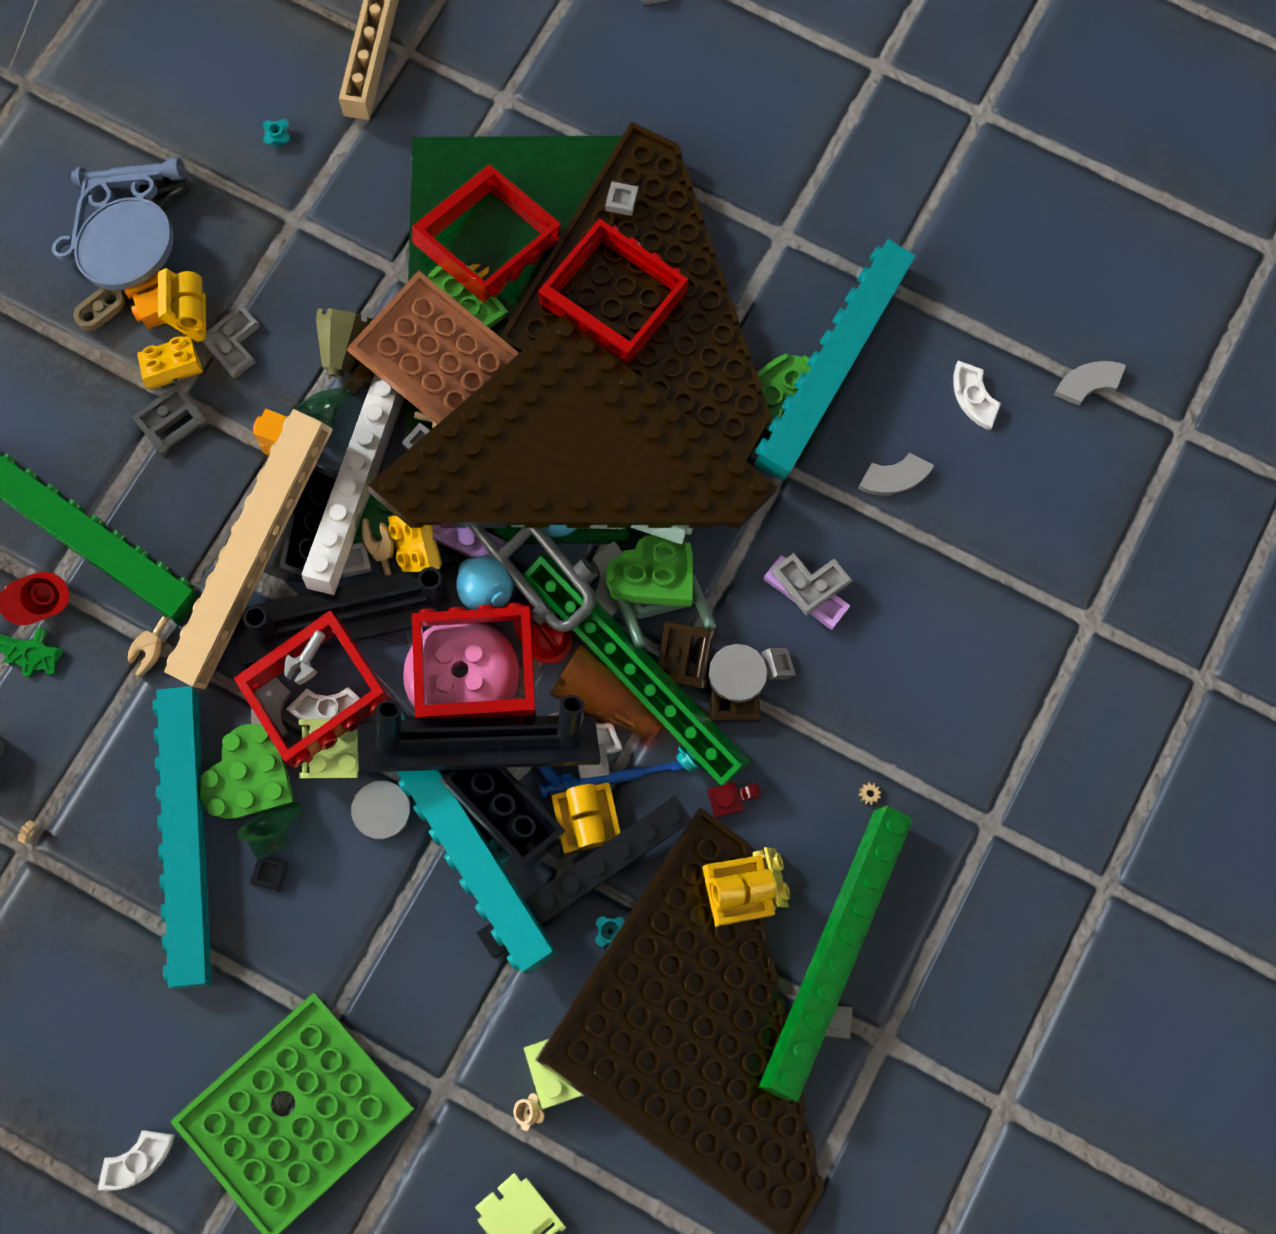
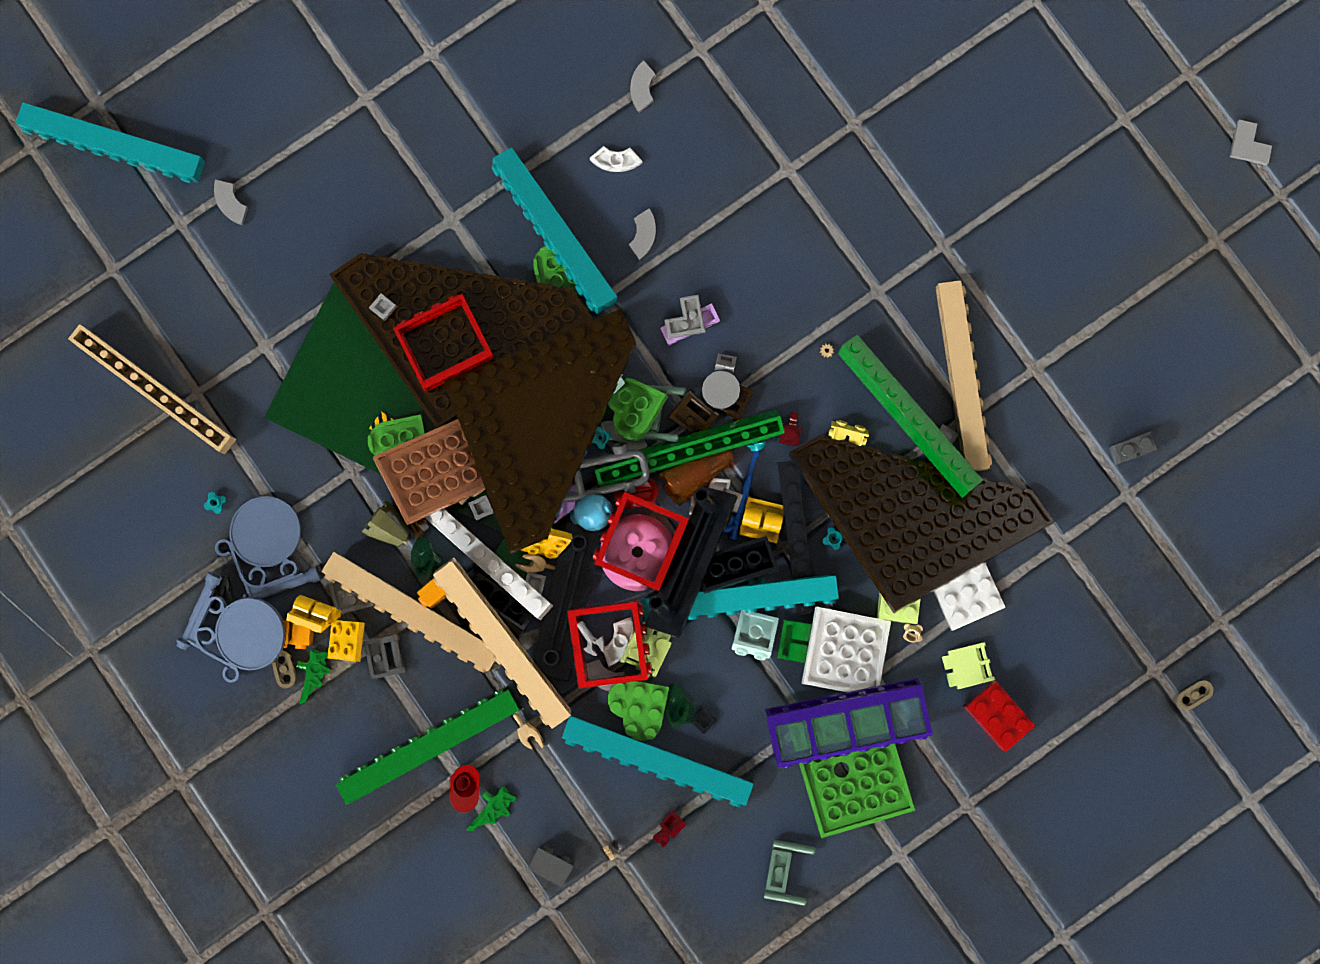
camera: 60 degrees left, 10 degrees up
white tile [98,1130,175,1191] -> none
light grey tile [351,781,411,840] -> none
red window [412,164,561,303] -> none
yellow plate [702,855,776,927] -> none
none -> sand blue piece [215,496,322,599]
none -> green piece [296,648,331,704]
none -> tan brick [321,552,495,673]
none -> teal plate [592,426,611,449]
none -> dark red plate [653,810,686,847]
none -> light aqua plate [732,610,779,660]
none -> sand green plate [764,839,816,906]
none -> window [765,678,933,768]
none -> green plate [777,620,812,663]
none -> white plate [802,607,891,692]
none -> white plate [934,563,1005,631]
none -> tan brick [935,281,992,472]

